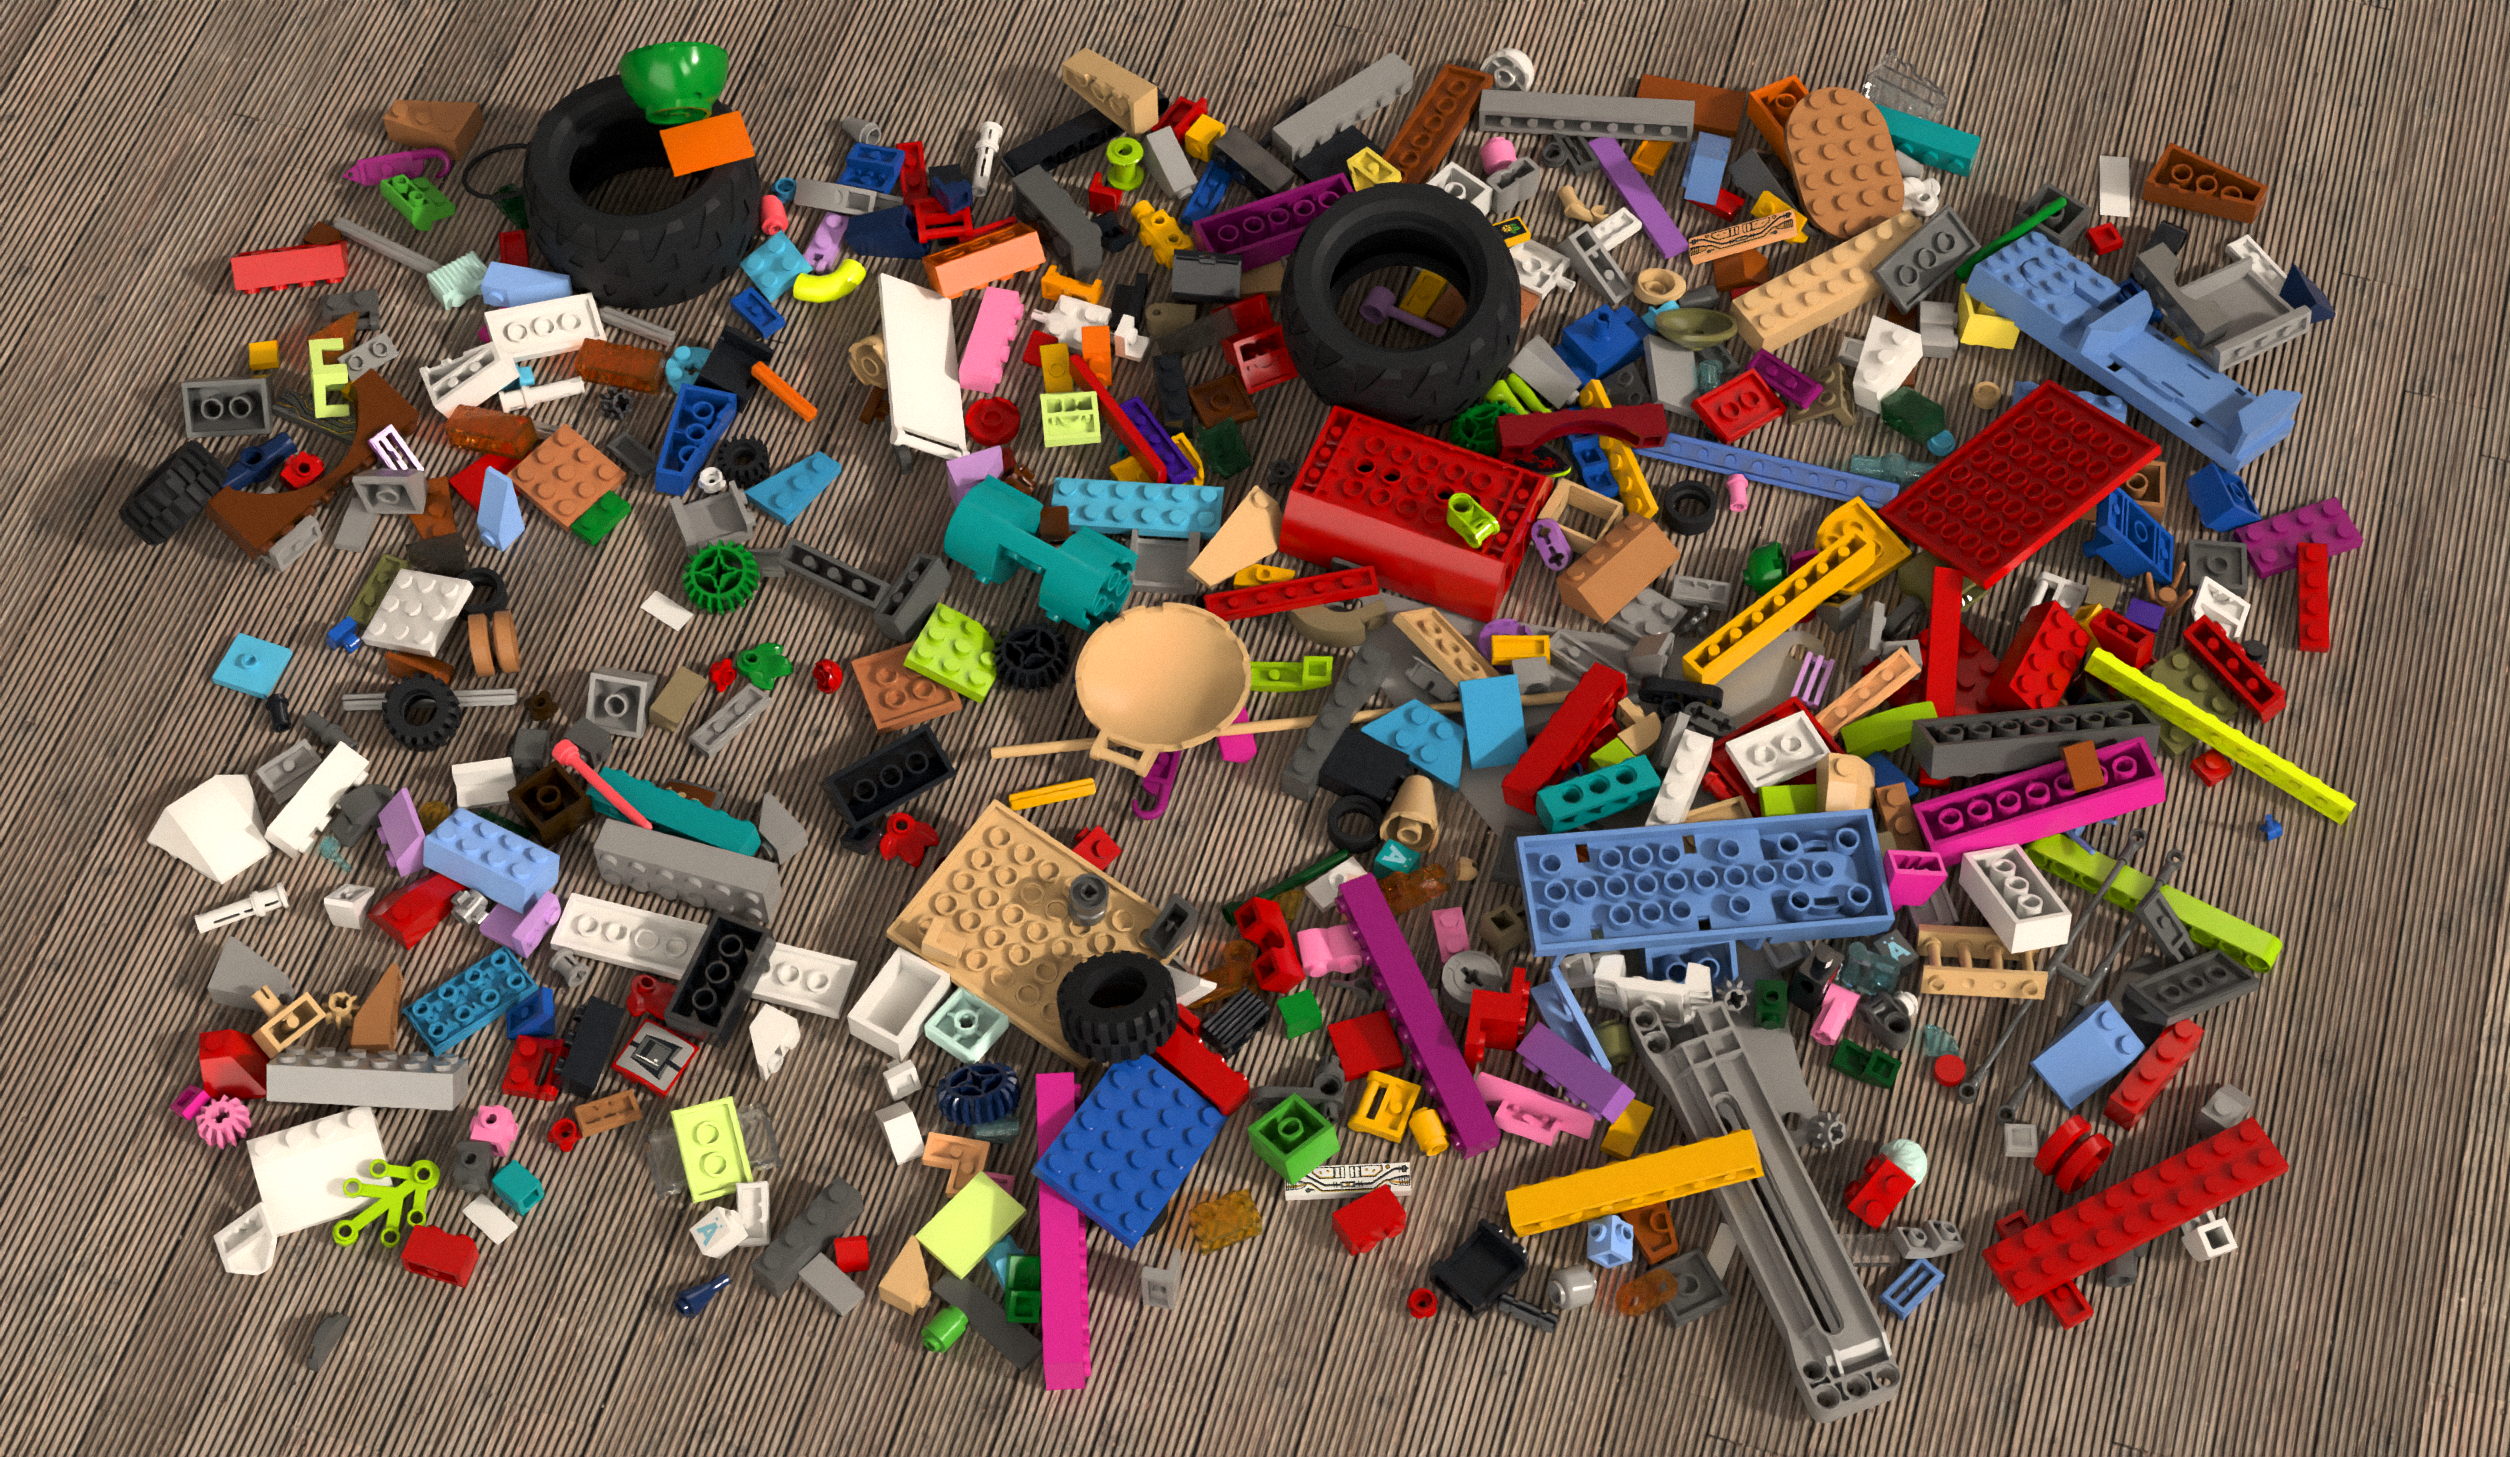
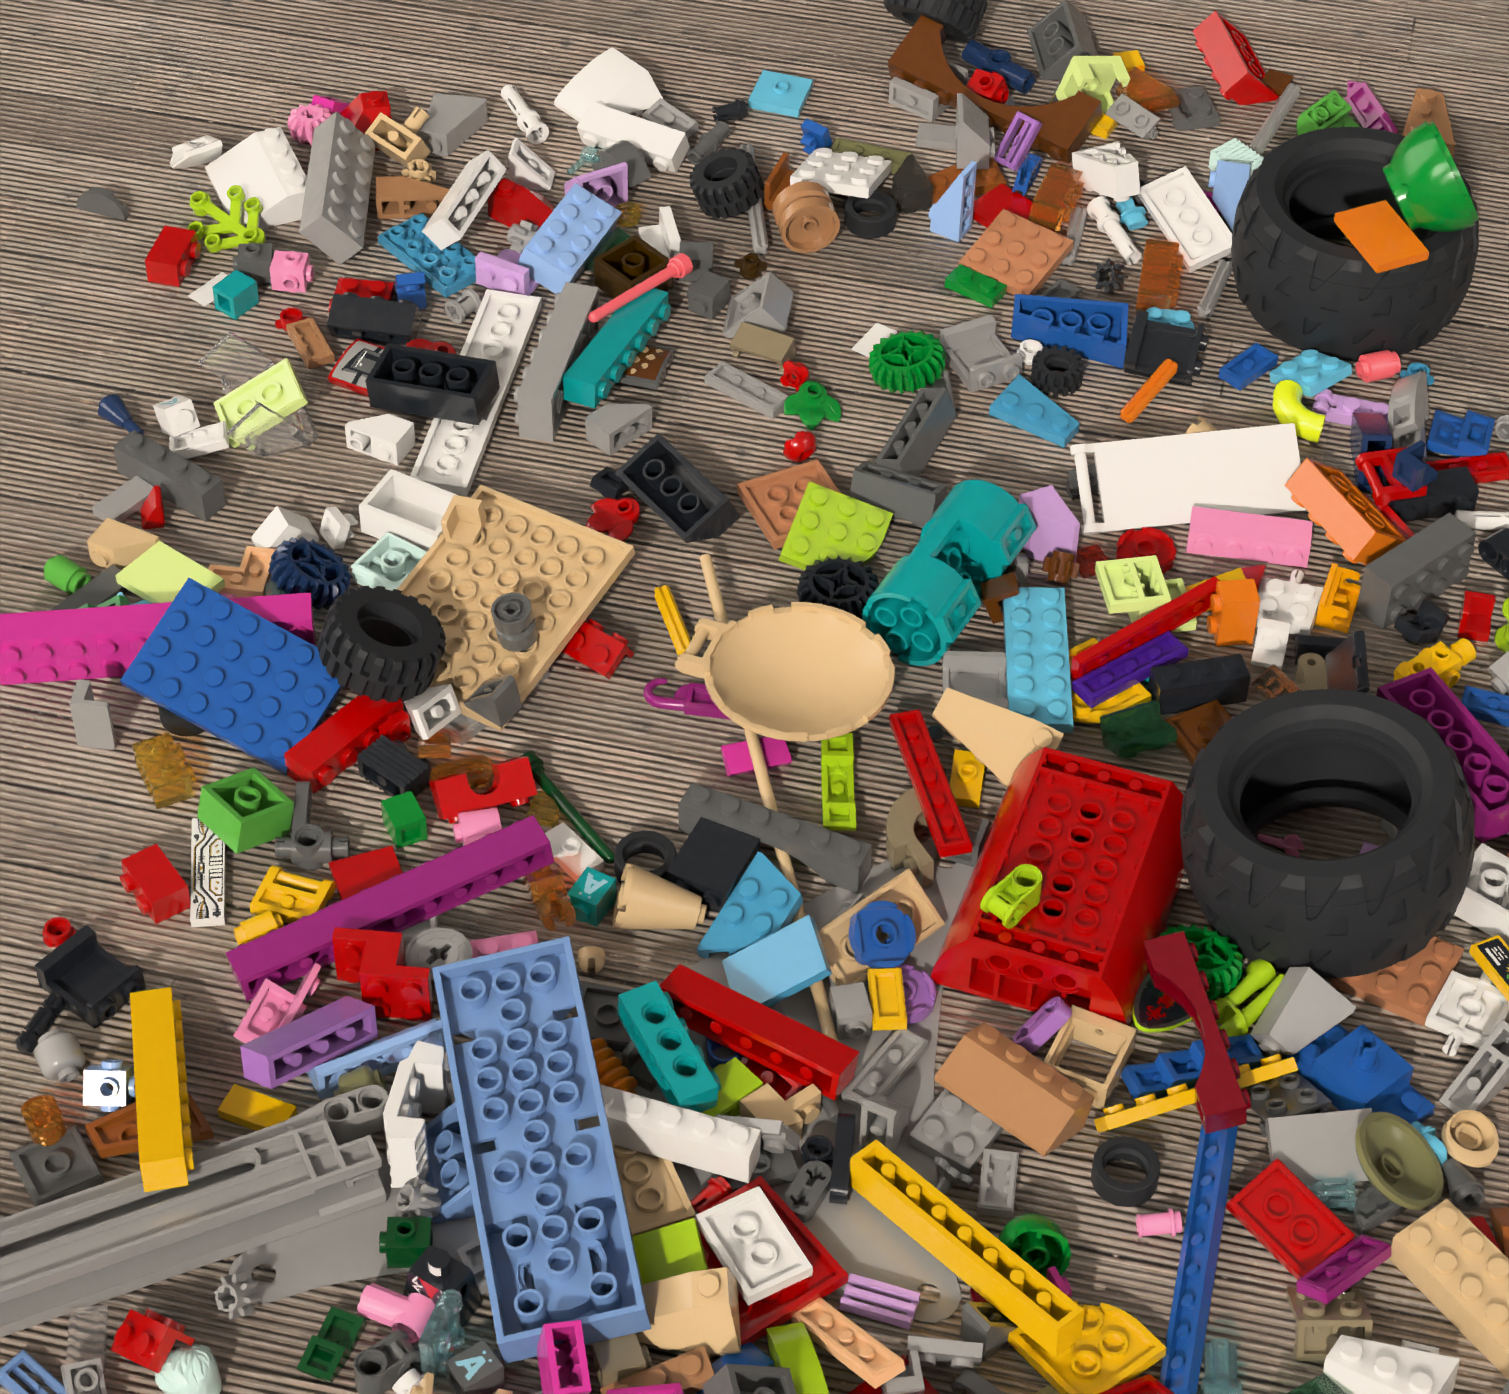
camera: 85 degrees right, 10 degrees down
none -> white brick [422,150,507,250]
none -> blue plate [849,901,916,969]
none -> blue piece [1012,153,1043,197]

